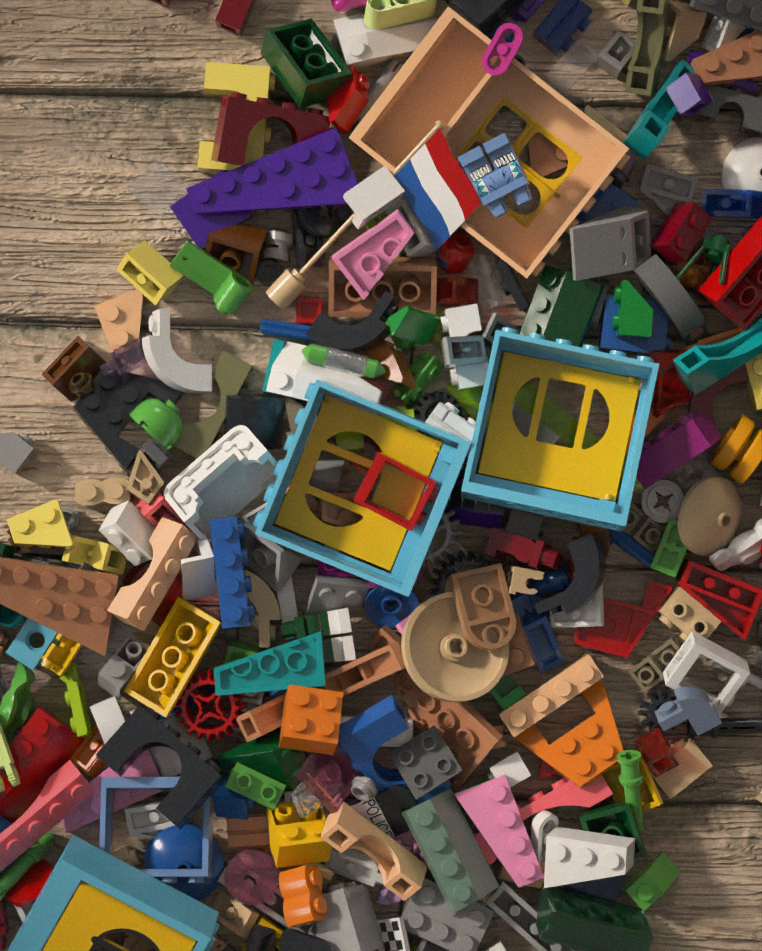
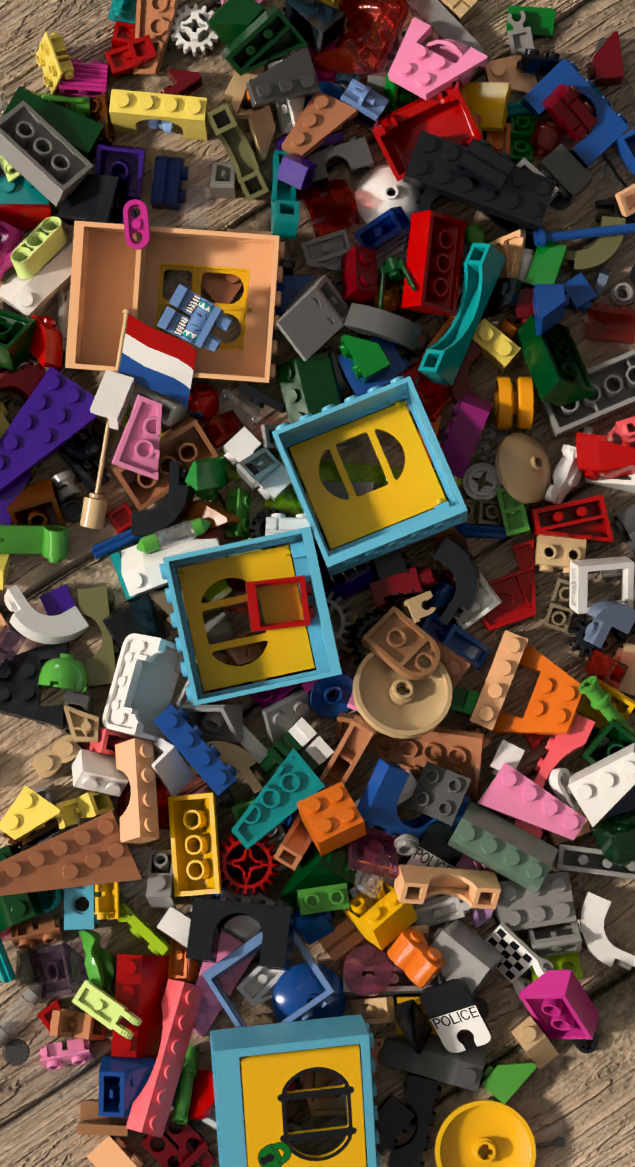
camera: 35 degrees left, 5 degrees down
none -> dark purple panel [39,584,76,616]
none -> clear red slope [299,179,361,238]

